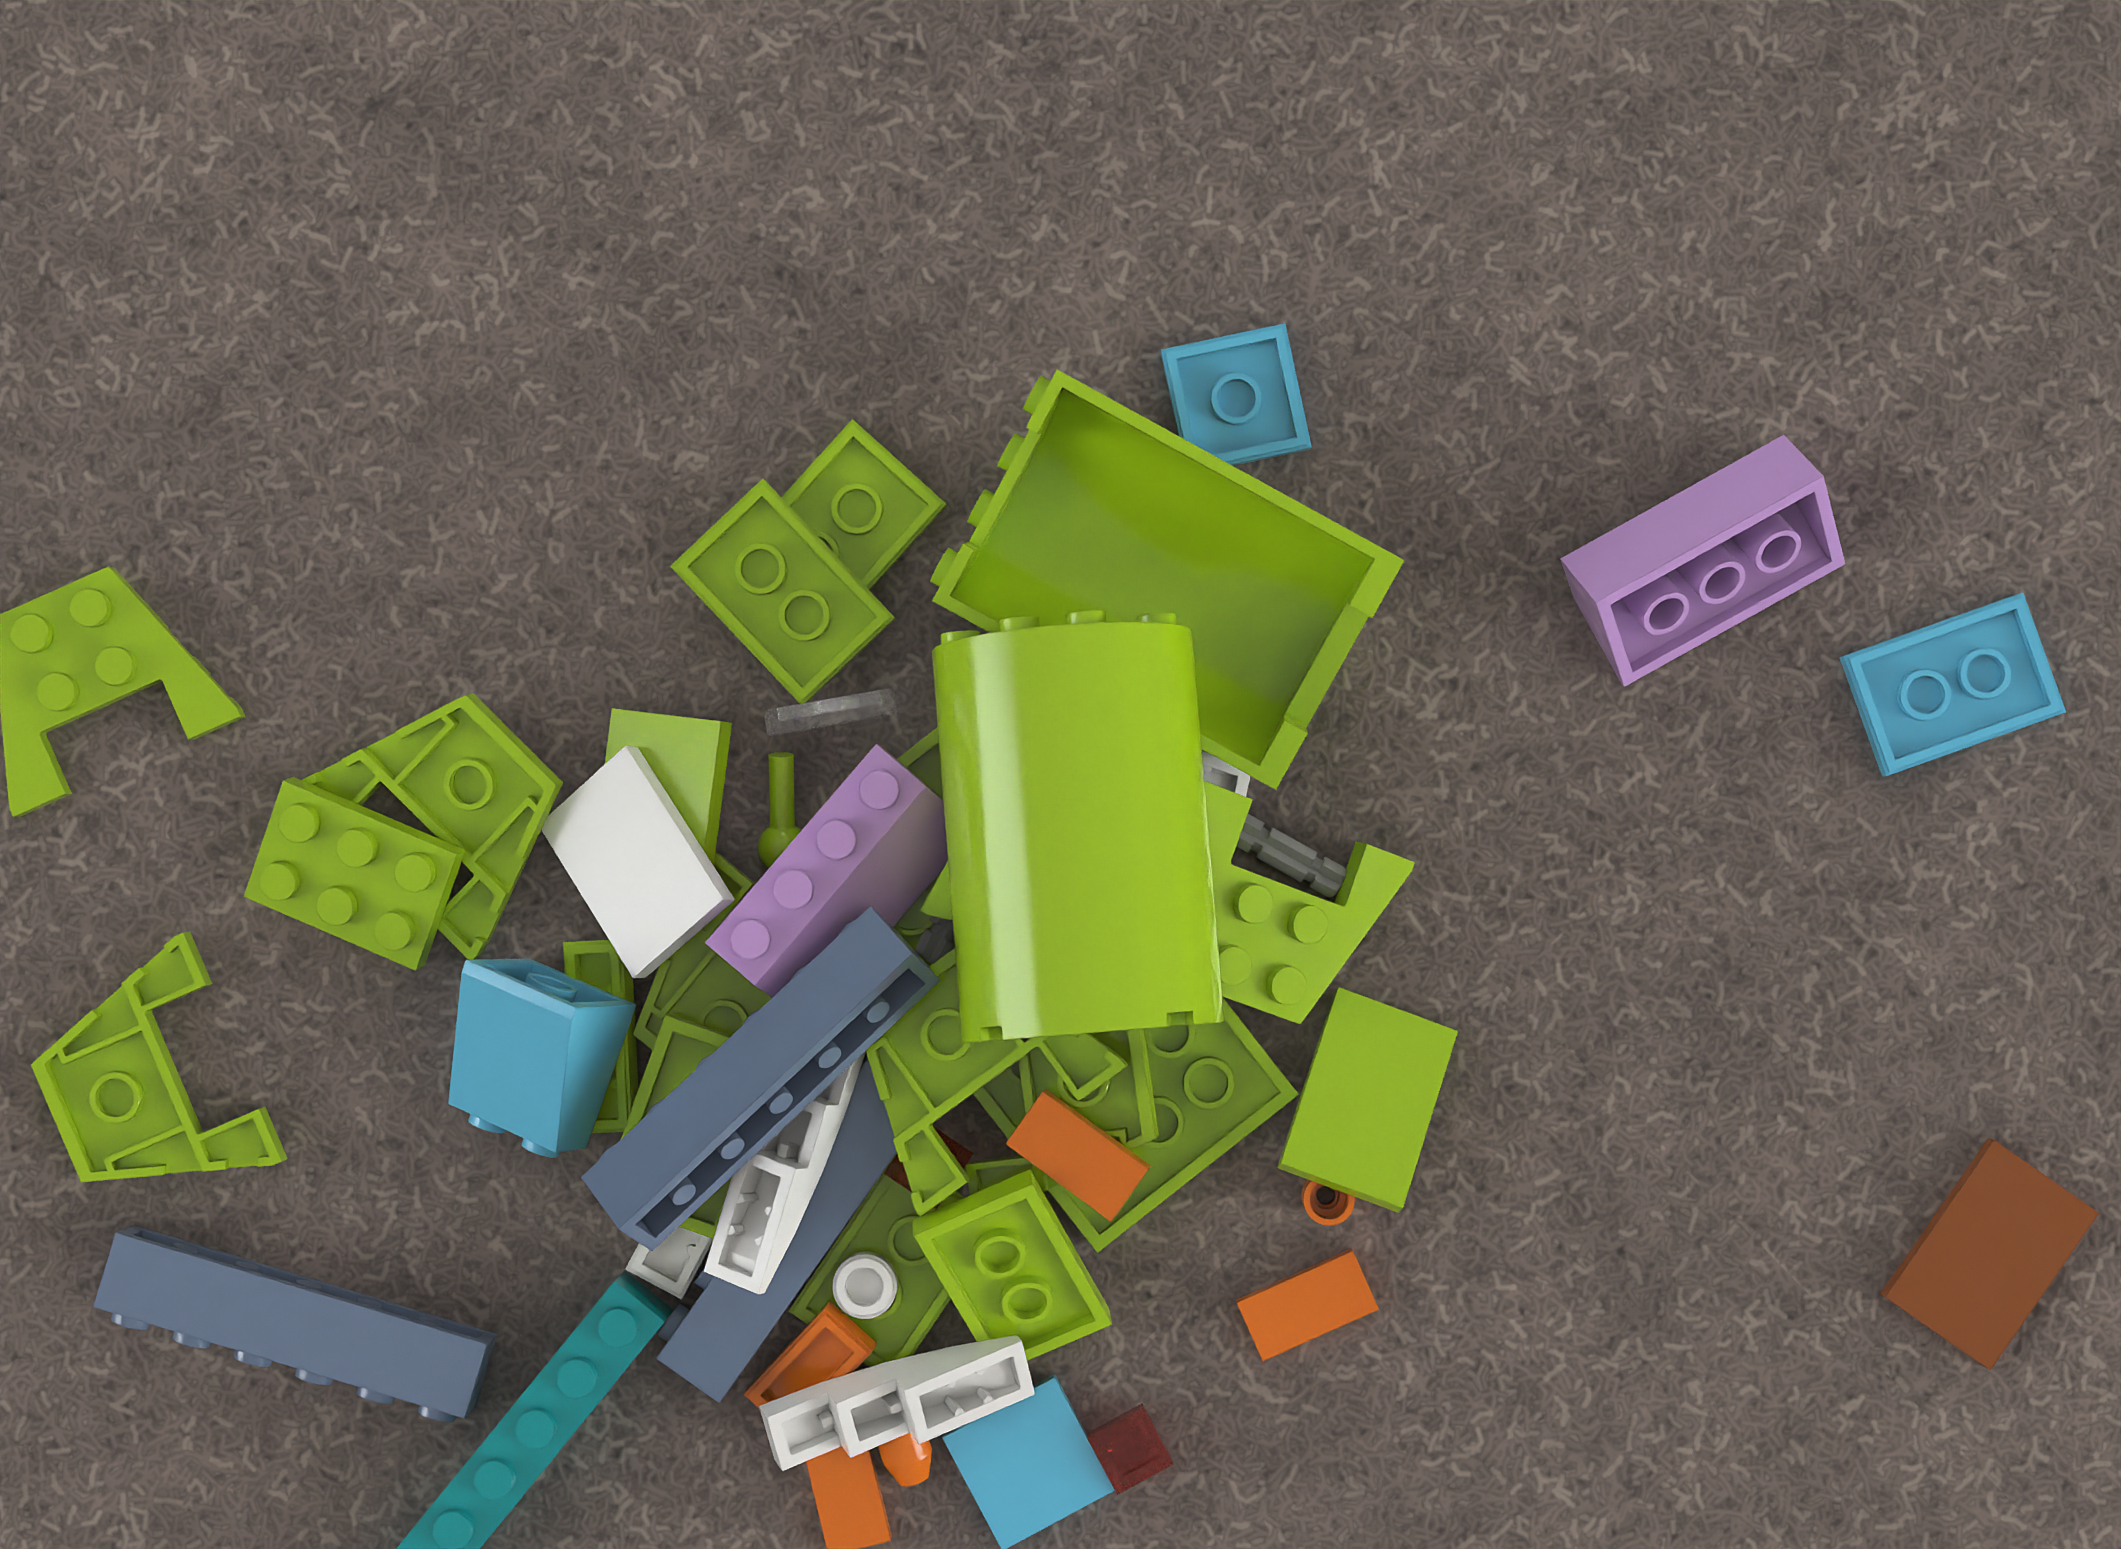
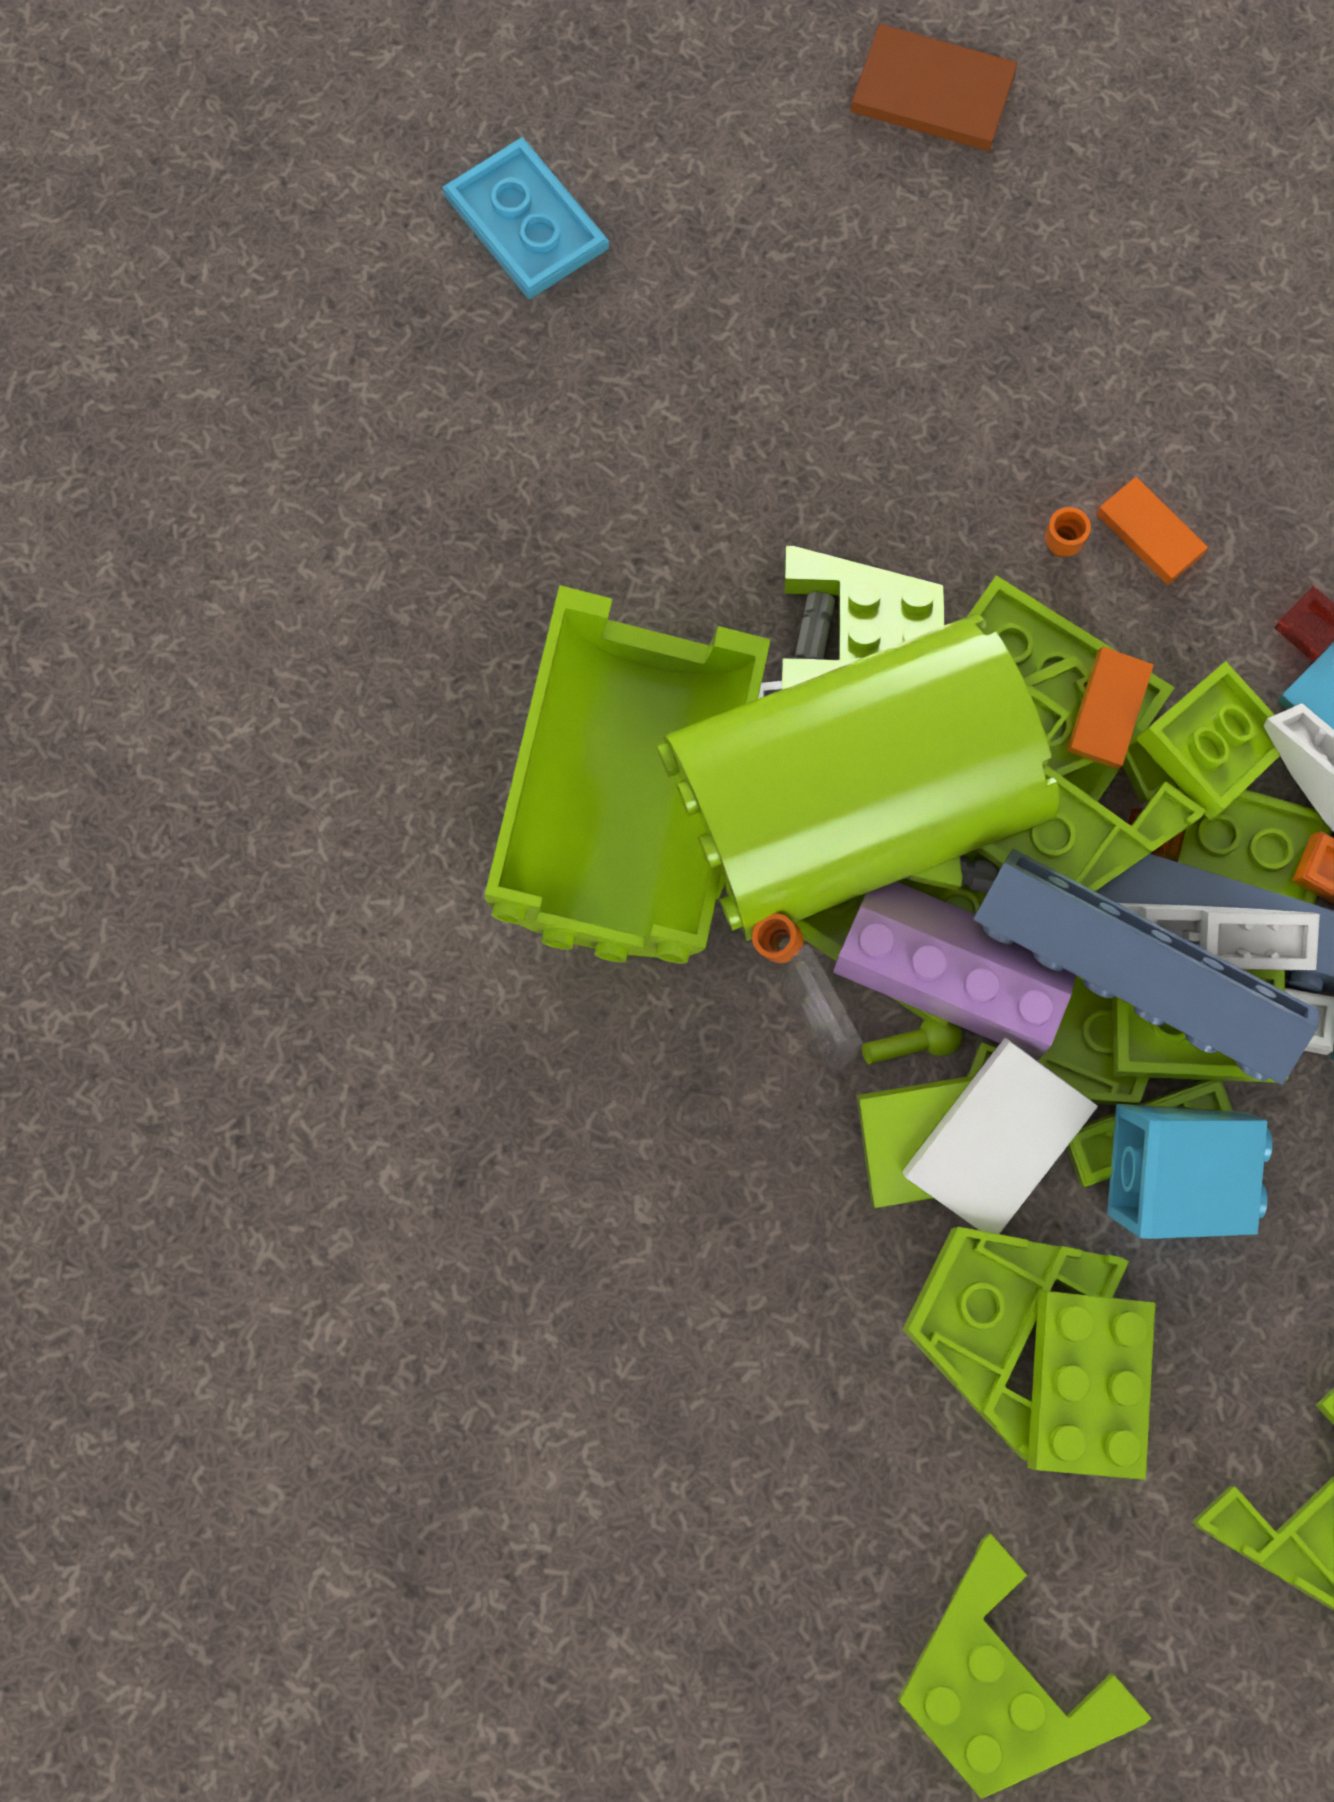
camera: 110 degrees left, 15 degrees down
lime tile [670,478,896,706] -> none
lime tile [781,419,947,591] -> none
white tile [833,1251,898,1319] -> none
medium azure tile [1161,323,1312,466] -> none
lime tile [1277,987,1458,1213] -> none
lavender slope [1560,435,1845,687] -> none
none -> orange hose [752,913,803,963]

